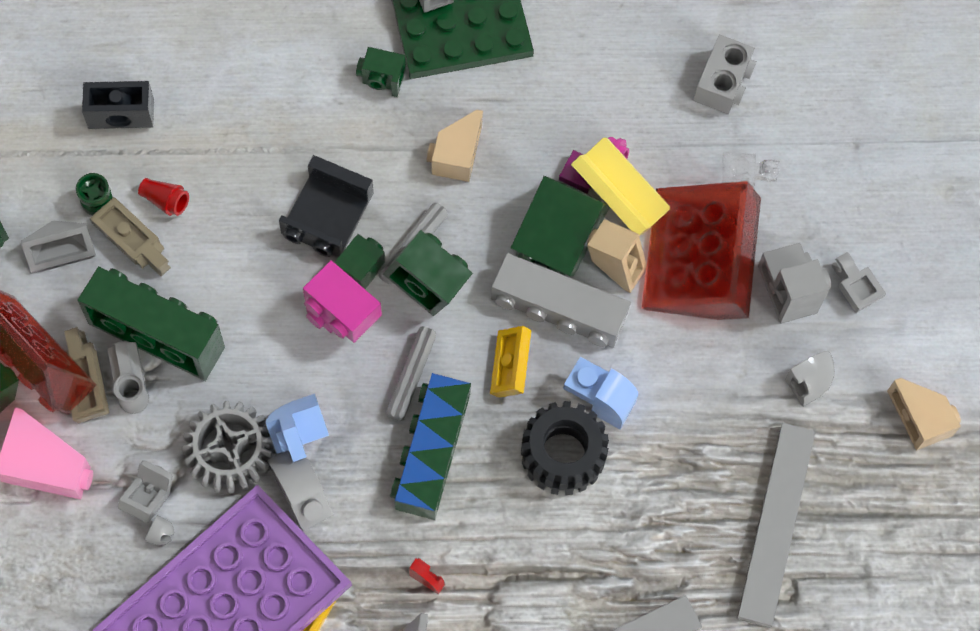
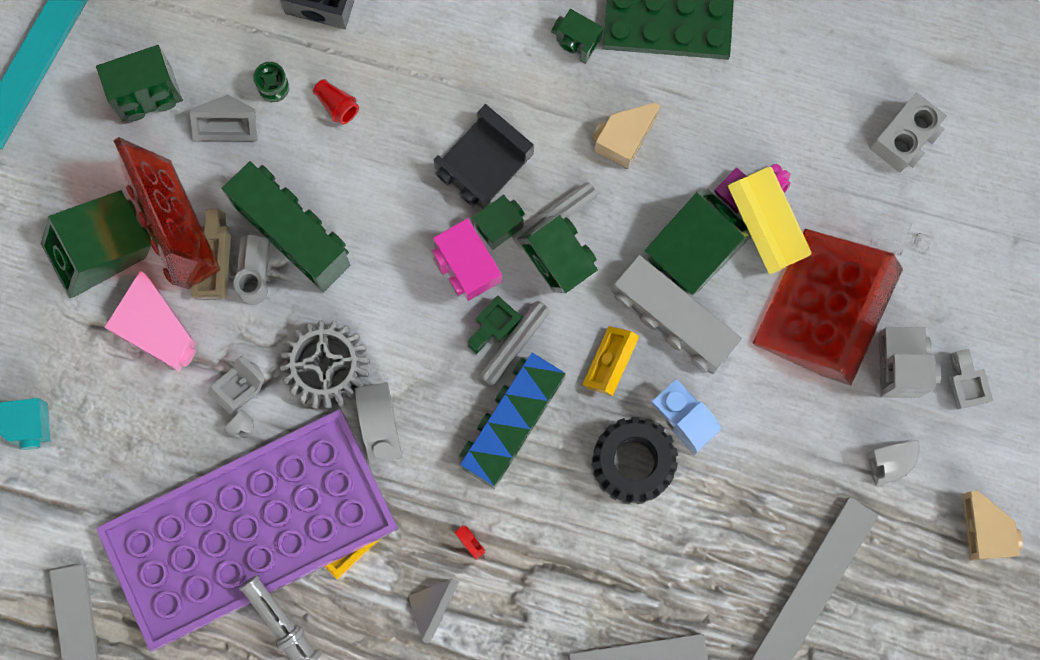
camera: 20 degrees right, 10 degrees up
dark tan hinge [90,197,171,277] -> none
light blue brick [266,393,329,462] -> none
tan slope [587,219,647,293] -> none
none -> dark green plate [467,295,522,355]

